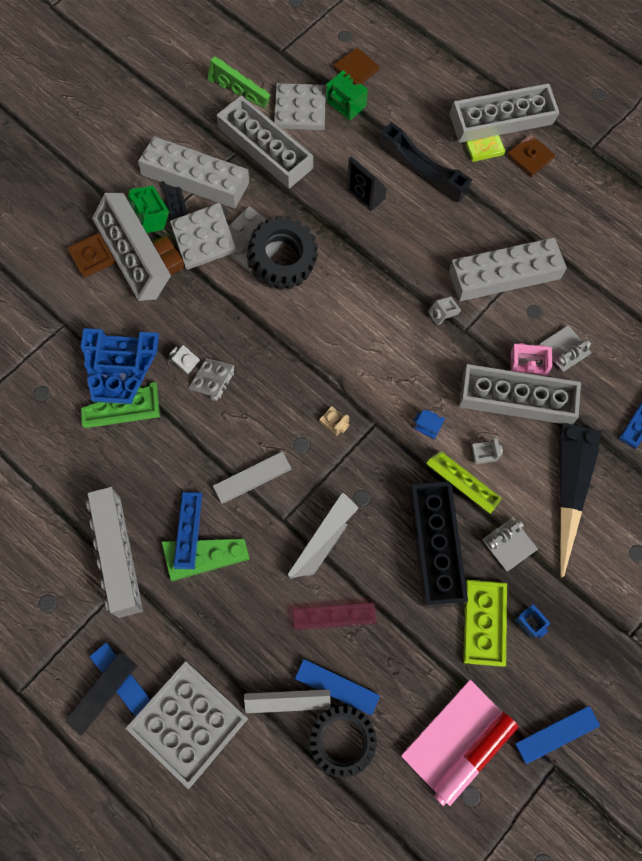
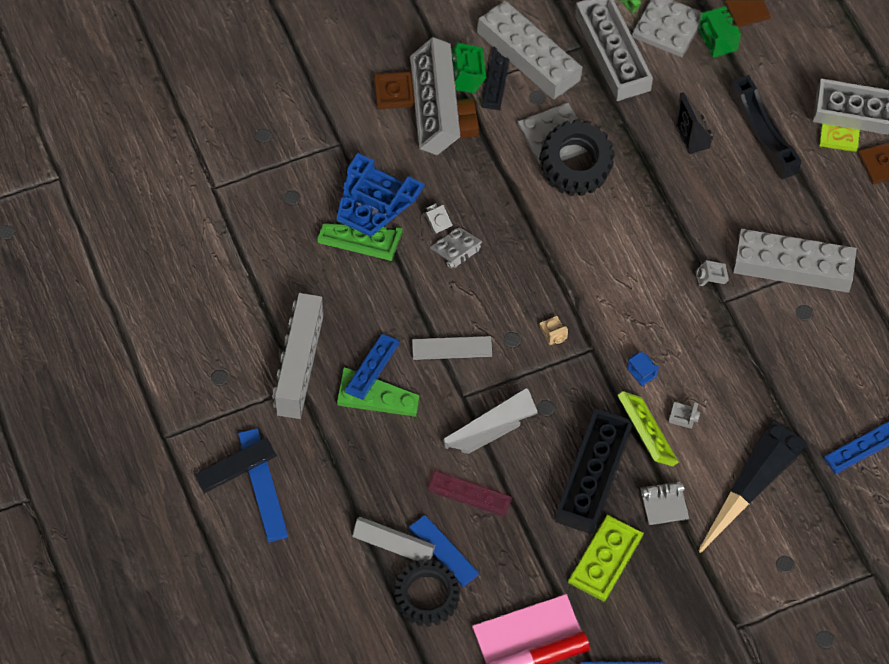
camera: 25 degrees right, 10 degrees down
light grey plate [126,661,248,789] -> none
light grey plate [170,203,237,270] -> none
light grey brick [459,364,581,425] -> none
bright pink window [510,343,552,377] -> none
blue window [514,604,551,639] -> none
light grey hinge [540,325,592,372] -> none

